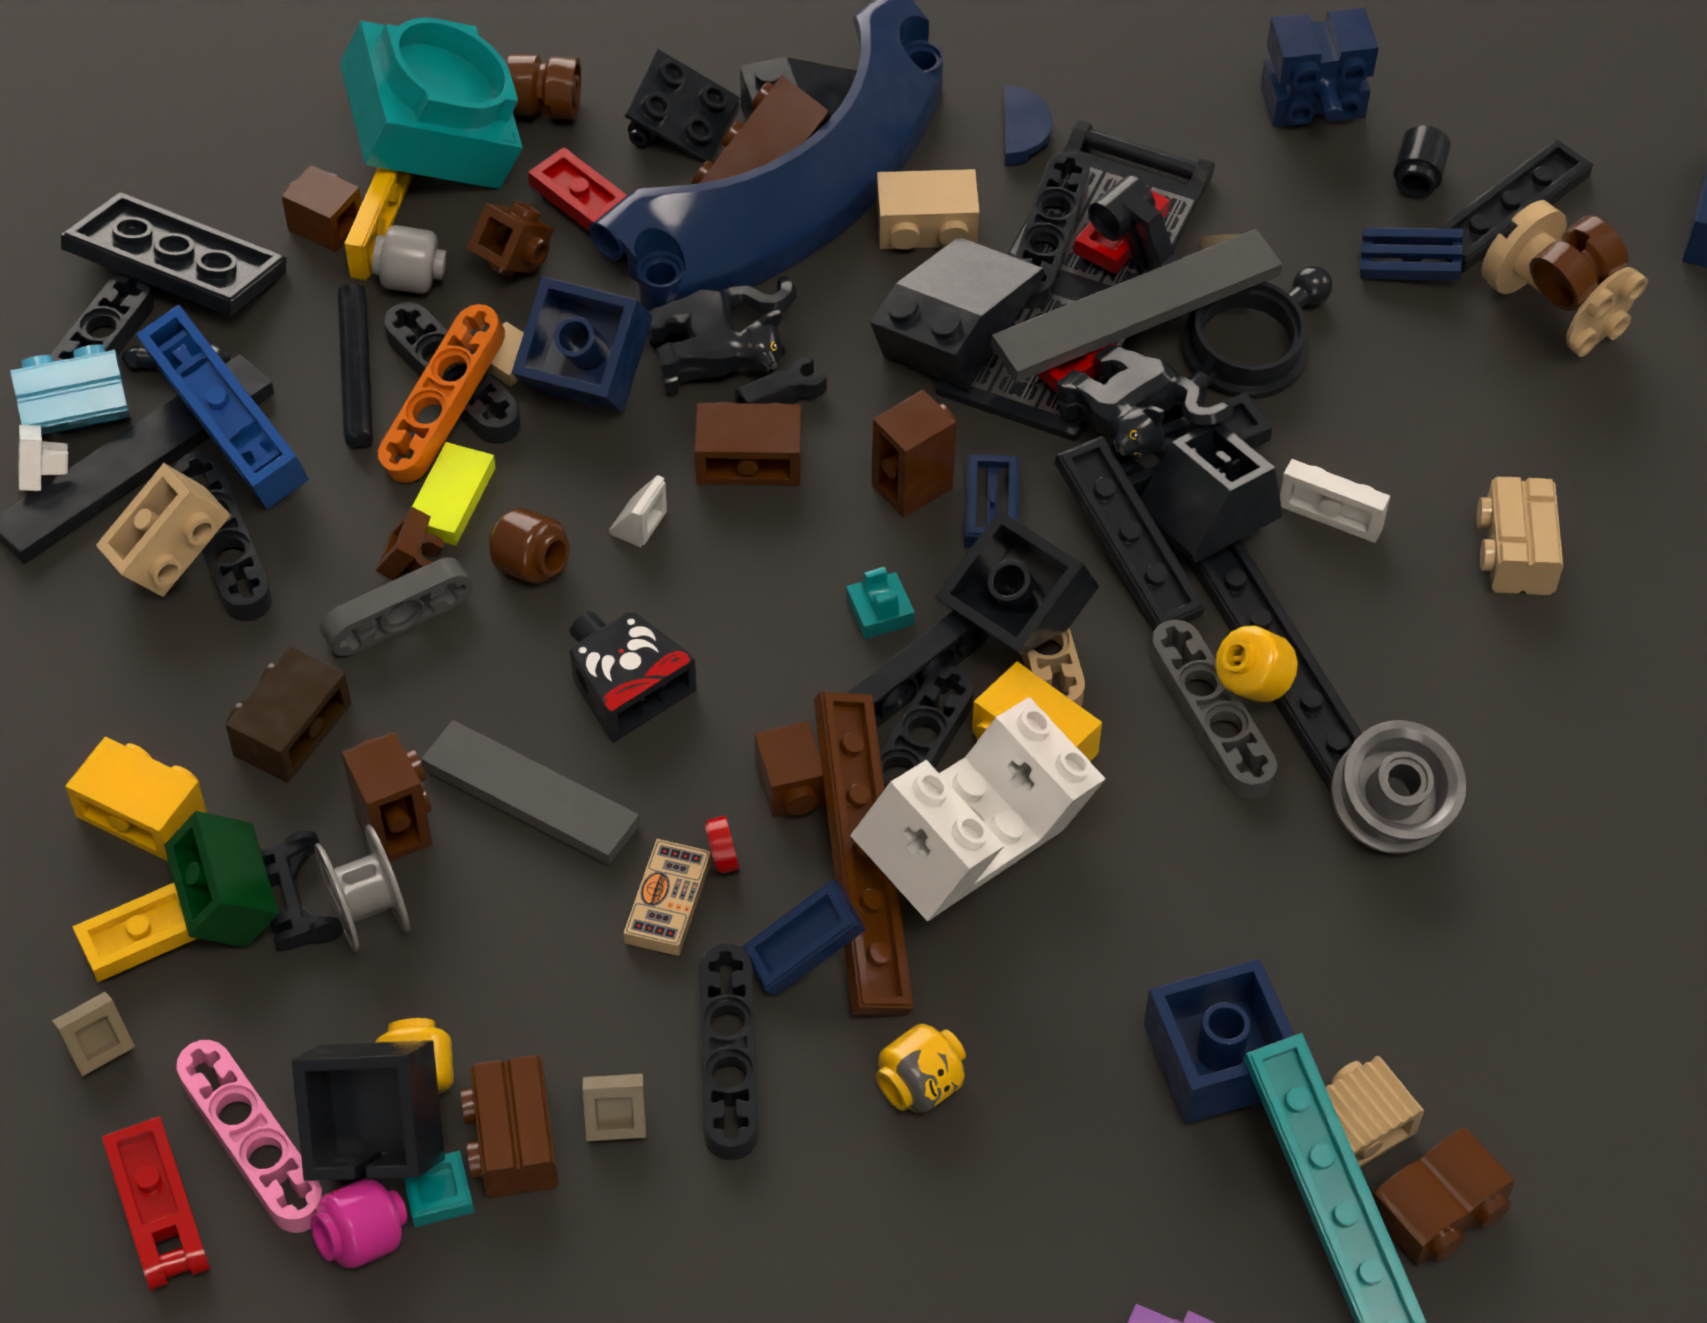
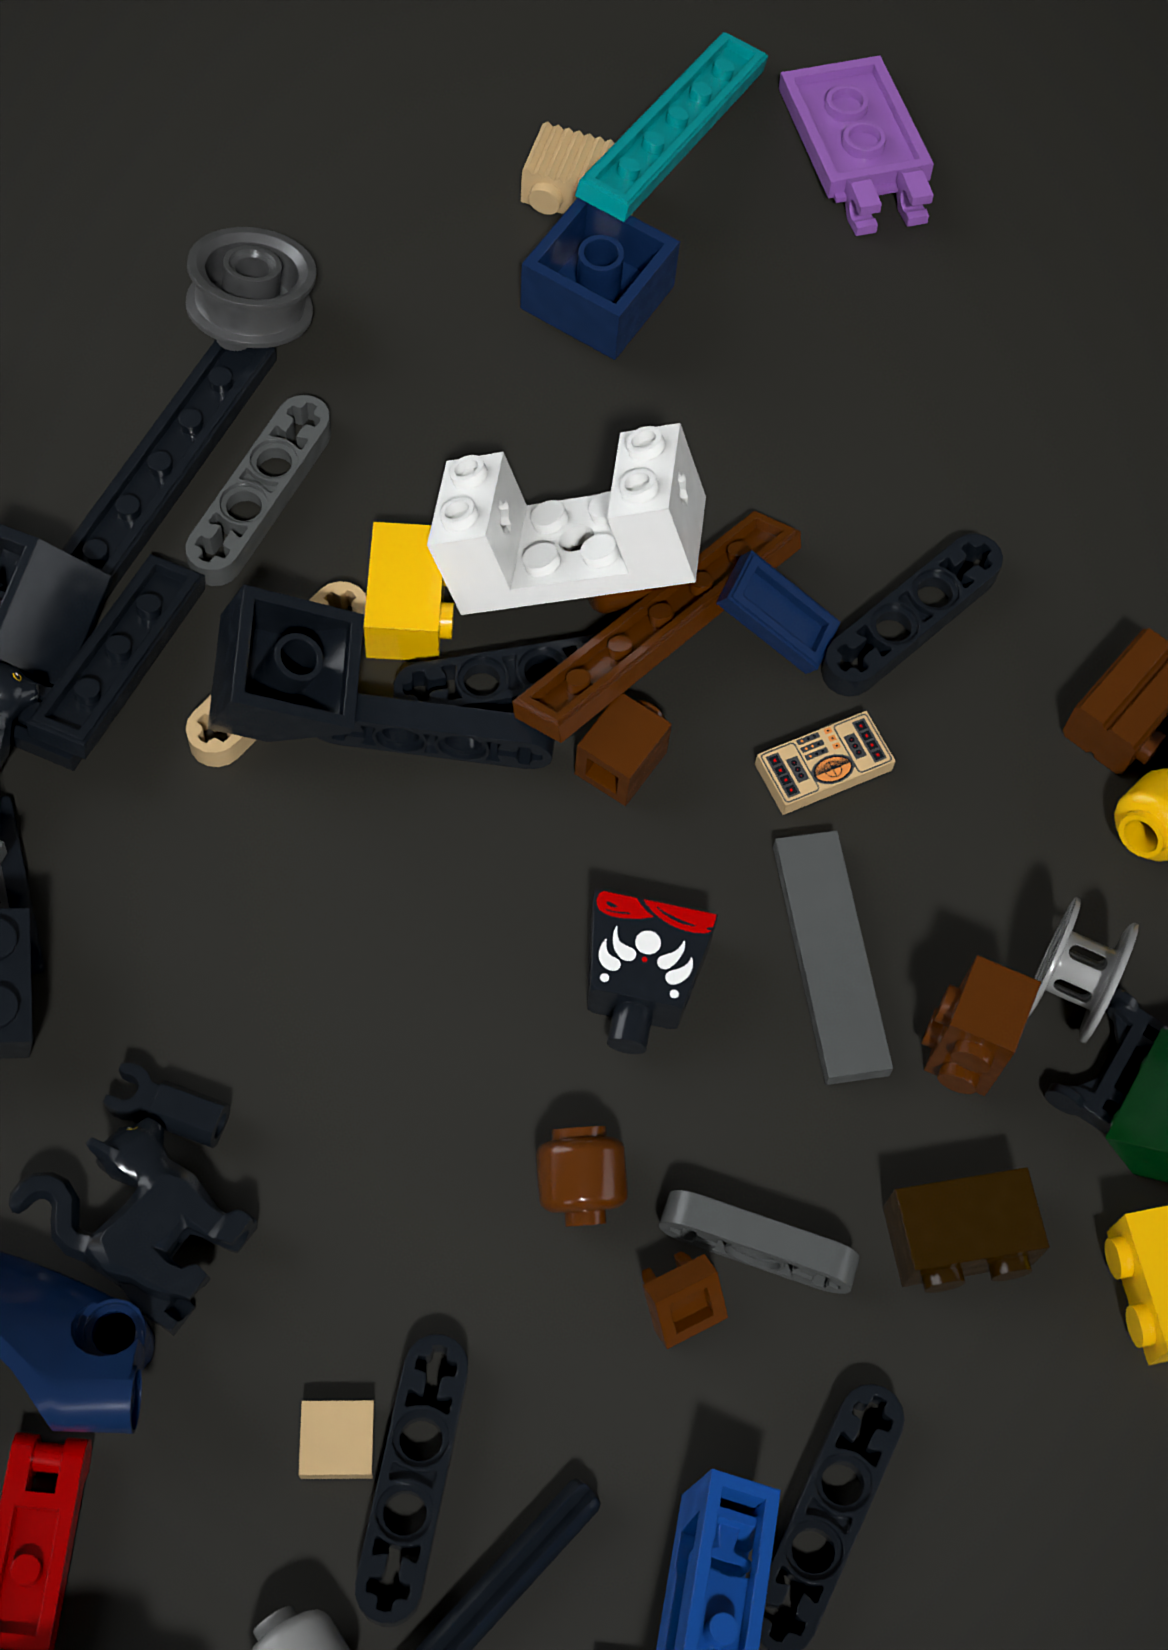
camera: 135 degrees left, 10 degrees up
tan brick [96,463,231,597] -> none
orange beam [378,304,505,483] -> none
neon yellow tile [412,442,496,546] -> none
reddish brown brick [466,201,555,277] -> none
dark blue brick [511,276,653,413] -> none
dark tan tile [583,1074,646,1141] -> none
white slope [609,475,667,547] -> none
reddish brown brick [695,402,802,486] -> none
red tile [705,815,740,875] -> none
teal tile [846,567,915,640] -> none
reddish brown brick [872,390,957,518] -> none
yellow head [876,1024,966,1113] -> none
dark blue tile [965,454,1020,548] -> none
yellow head [1215,626,1298,702] -> none
reddish brown brick [1373,1127,1515,1265] -> none

